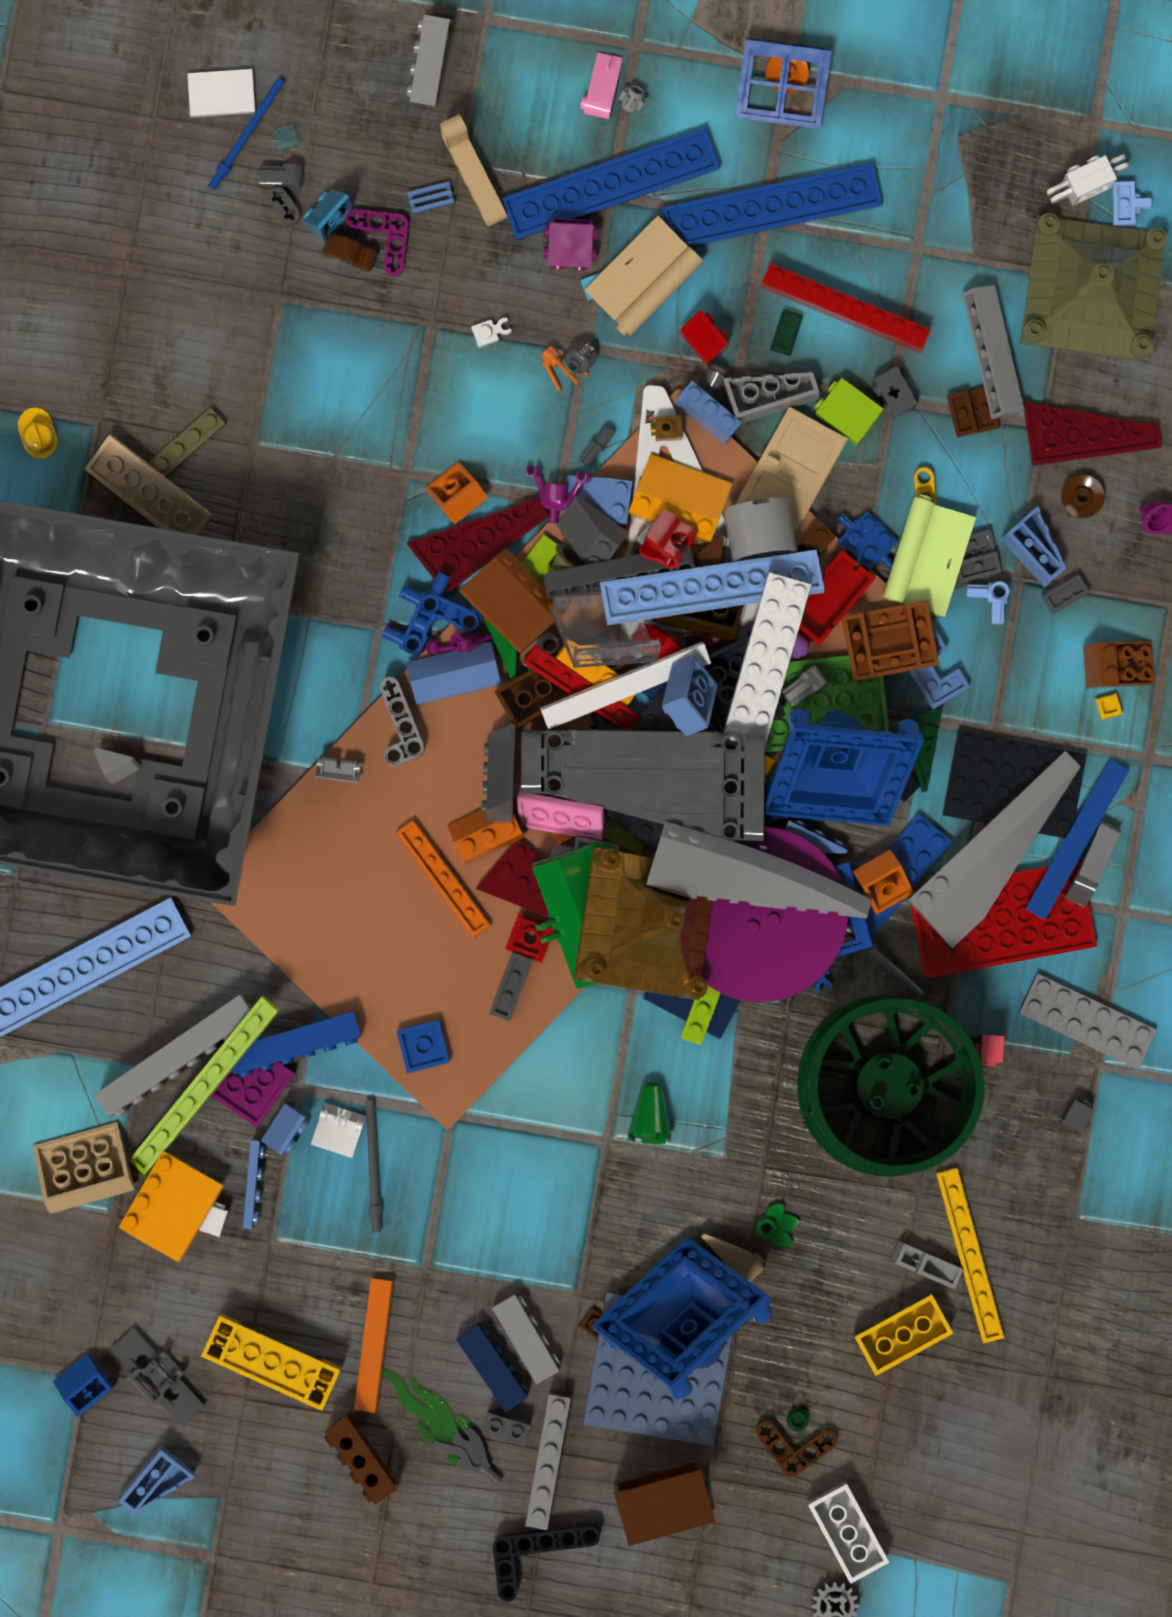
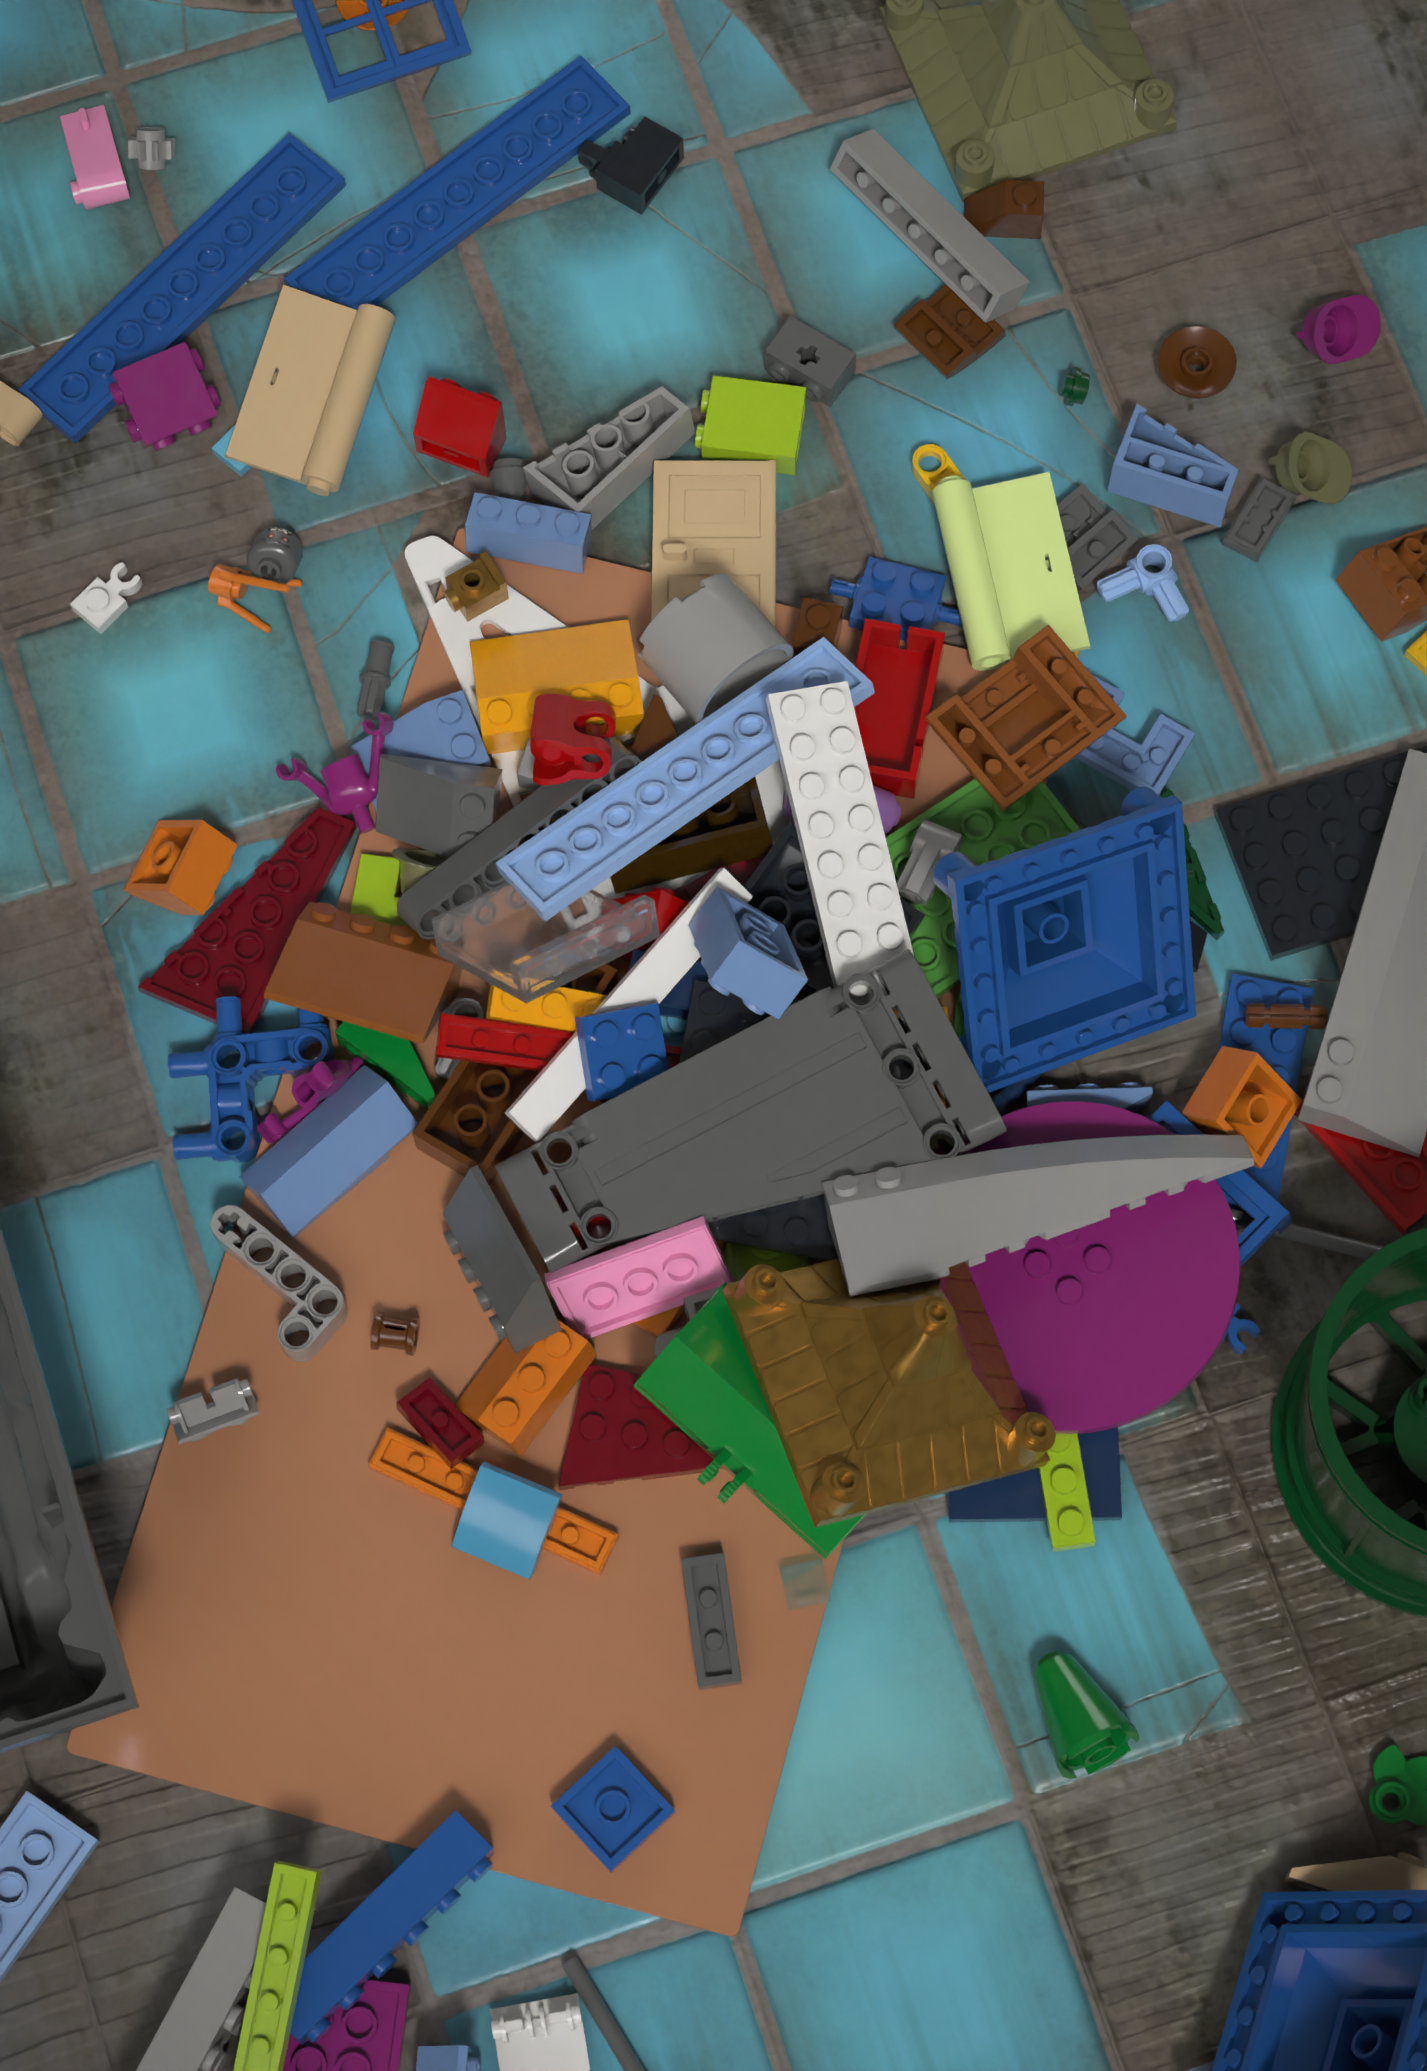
camera: 25 degrees left, 15 degrees down
red piece [505,913,554,963] -> none
red brick [761,263,931,354] -> none
clear green tile [770,309,804,356] -> none
dark red wing [1023,401,1162,466] -> none
none -> reddish brown bush [370,1312,420,1356]
none -> dark red plate [396,1377,484,1469]
none -> dark azure slope [451,1461,563,1580]
none -> blue plate [575,1003,668,1101]
none -> black hinge [578,116,684,215]
none -> clear light blue tile [779,1559,831,1611]
none -> reddish brown slope [964,180,1045,239]
none -> dark green plate [1059,367,1090,406]
none -> reddish brown axle [1245,1003,1328,1029]
none -> olive piece [1268,431,1352,504]

